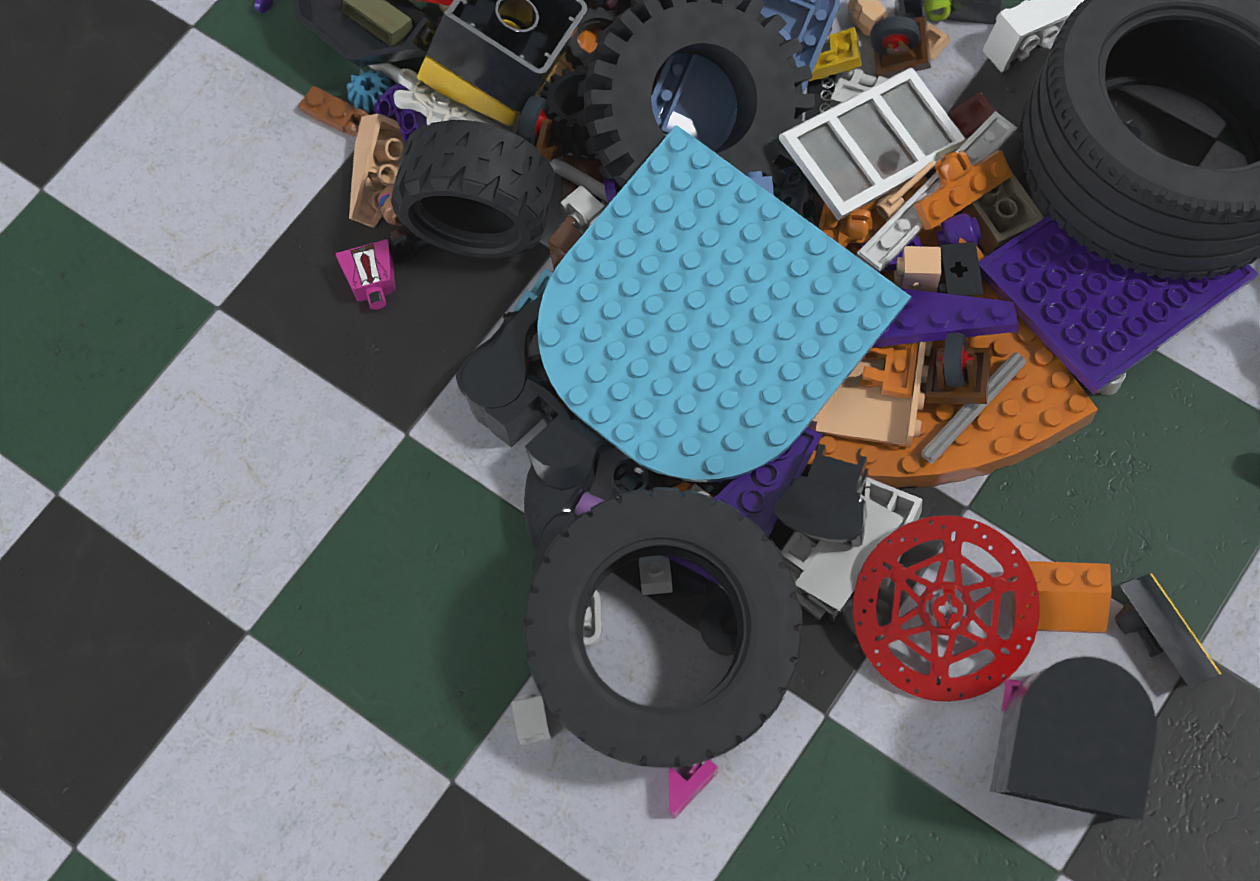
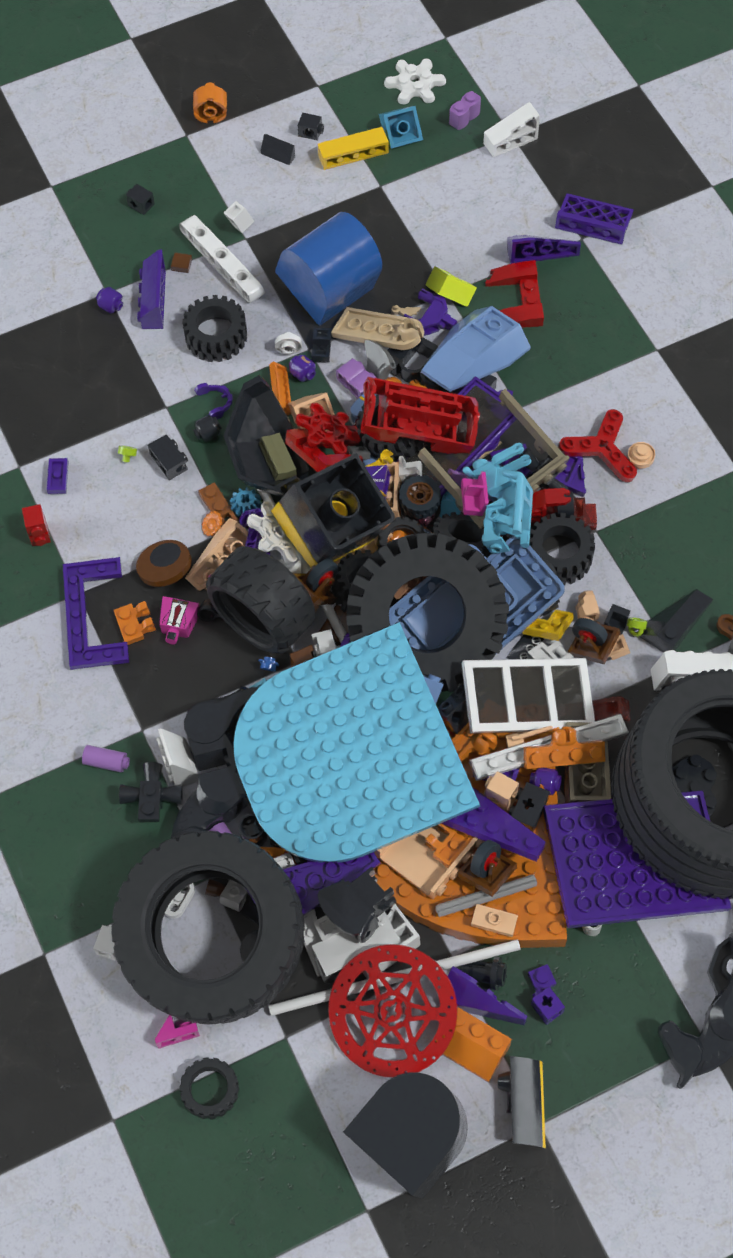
camera: 25 degrees right, 5 degrees down
none -> red piece [22,504,51,546]
none -> dark purple plate [47,458,69,494]
none -> dark purple plate [63,557,129,670]
none -> medium lavender brick [82,745,130,773]
none -> orange plate [114,601,156,645]
none -> lime tile [118,445,137,462]
none -> black brick [119,762,183,822]
none -> reddish brown piece [136,540,192,587]
none -> black brick [148,434,188,480]
none -> white slope [156,728,198,787]
none -> black tyre [179,1057,239,1119]
none -> black head [193,415,222,442]
none -> orange piece [202,511,222,537]
none -> reddish brown hose [205,878,226,897]
none -> blue plate [259,657,279,671]
none -> white piece [269,939,521,1016]
none -> dark purple wedge [448,966,527,1025]
none -> black piece [460,956,507,991]
none -> light nougat plate [471,904,518,937]
none -> dark purple plate [528,964,557,991]
none -> dark purple brick [531,987,565,1025]

